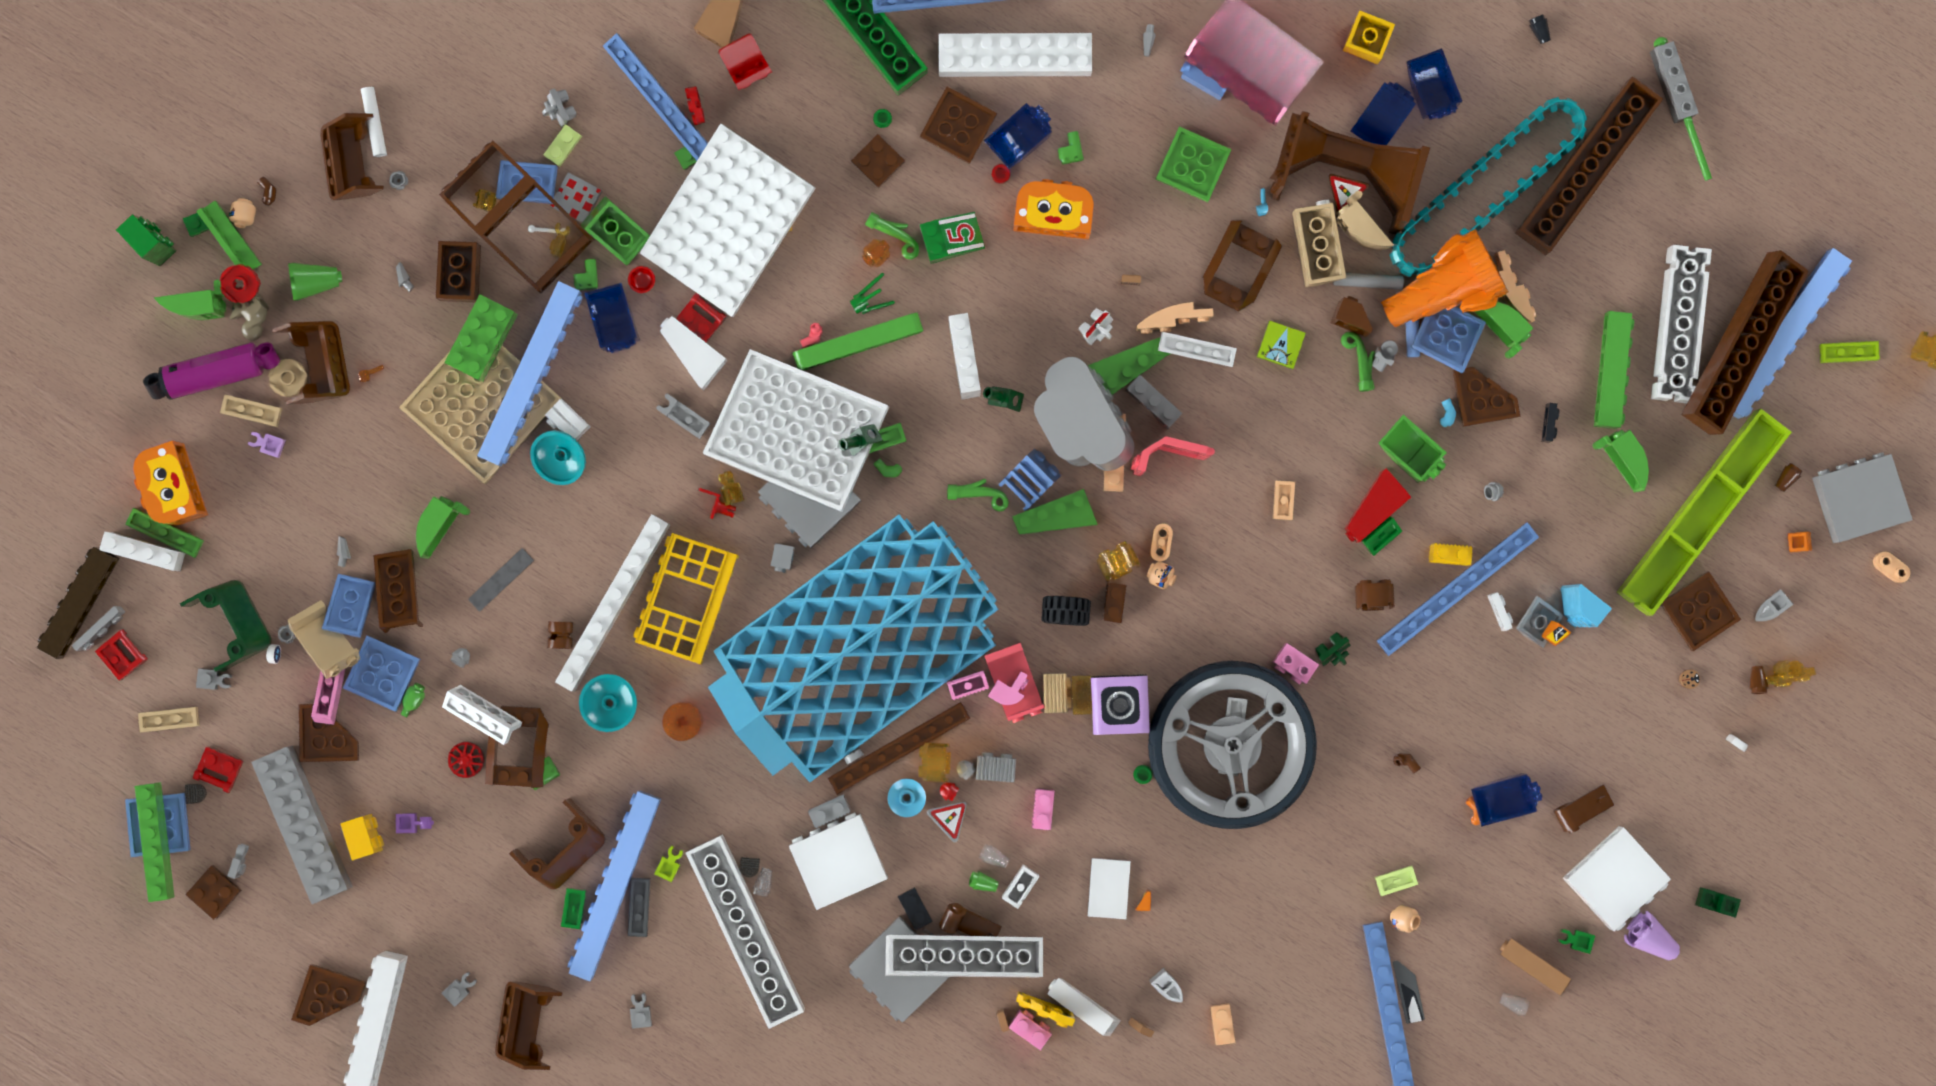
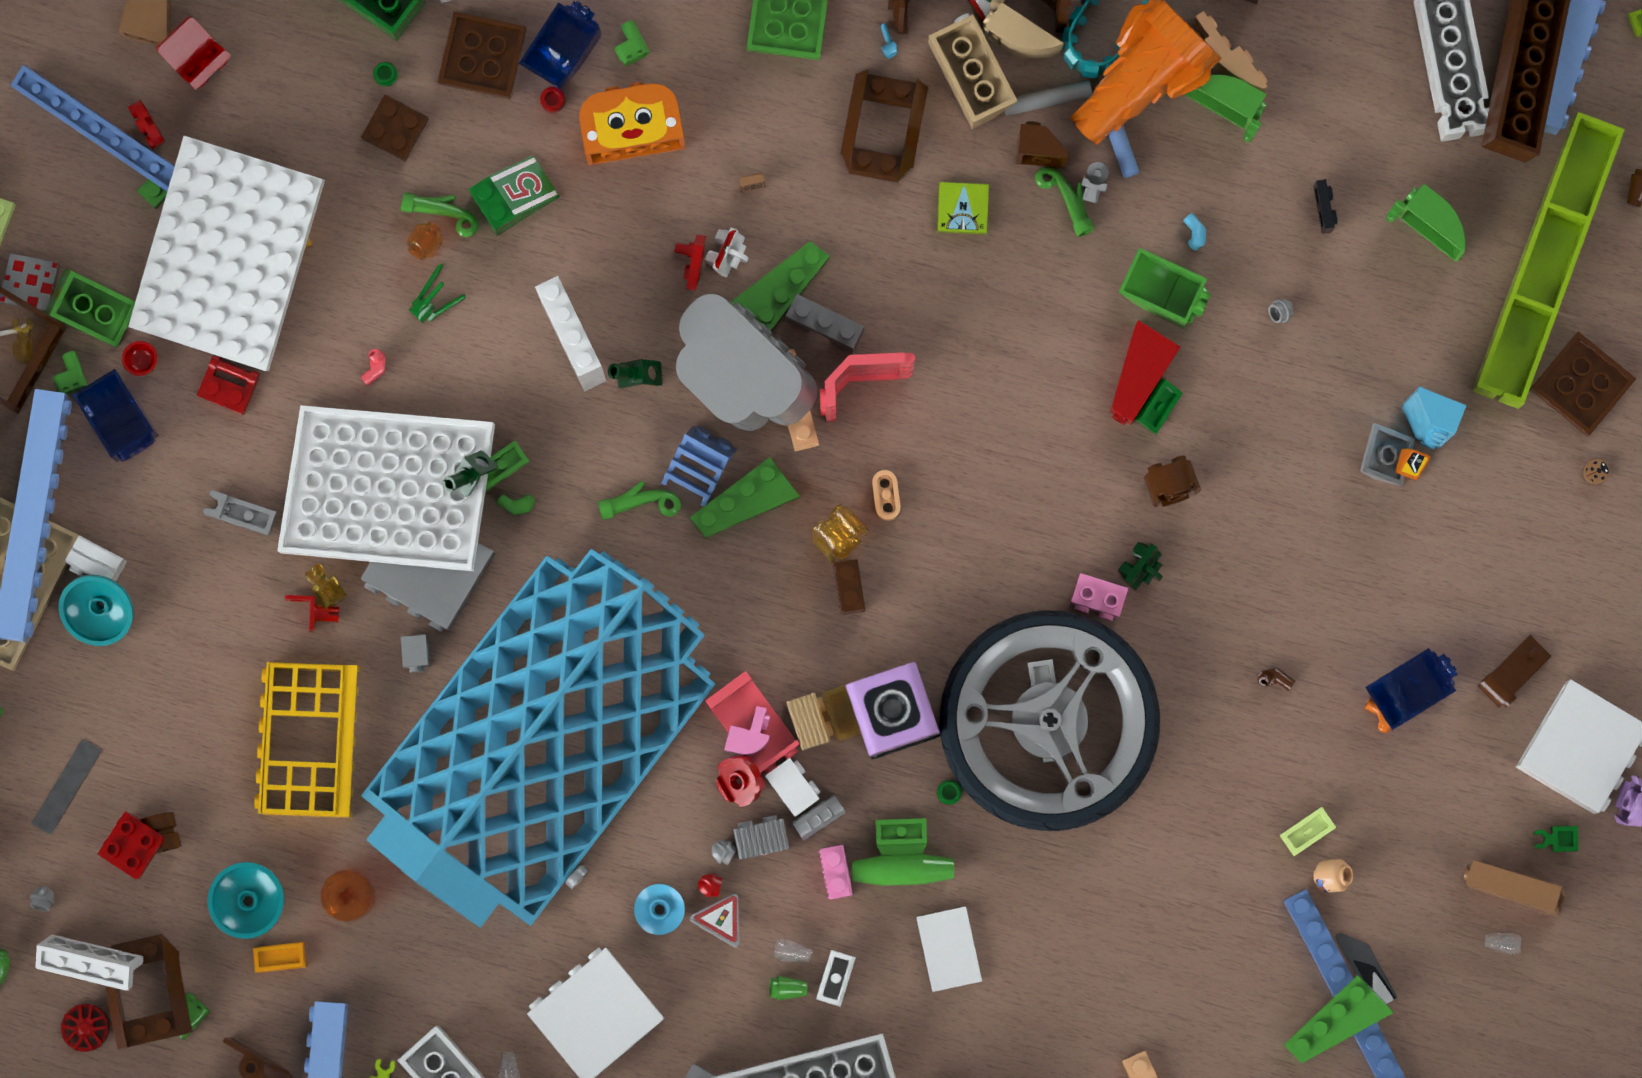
camera: 15 degrees left, 5 degrees down
white brick [555,514,670,691] -> none
white slope [660,316,727,390] -> none
clear smoke tile [740,857,760,877] -> none
bright green beam [792,313,924,371] -> none
light grey brick [808,794,851,828] -> none
reddish brown tile [828,702,971,795] -> none
black plate [898,887,933,931] -> none
clear yellow brick [918,743,951,782] -> none
reddish brown door [939,903,1002,937] -> none
bright pink brick [947,671,989,700] -> none
black tyre [1041,596,1091,626] -> none
orange slope [1135,890,1151,911] -> none
light nougat slope [1136,302,1213,334] -> none
light nougat head [1147,561,1177,589] -> none
light grey plate [1149,968,1183,1002] -> none
white plate [1158,332,1237,367] -> none
light nougat plate [1273,481,1295,520] -> none
medium blue plate [1376,522,1539,656] -> none
medium blue plate [1411,307,1486,373] -> none
yellow brick [1429,543,1473,566] -> none
reddish brown plate [1453,367,1521,427] -> none
white plate [1487,592,1513,631] -> none
bright green brick [1593,311,1634,429] -> none
none -> red bracket [97,811,164,879]
none -> light orange tile [253,942,307,973]
none -> red plate [674,234,706,291]
none -> red plate [716,755,765,807]
none -> white brick [765,758,821,818]
none -> light grey axle [791,794,846,841]
none -> bright green plate [852,818,954,886]
none -> bright green wing [1284,975,1394,1063]

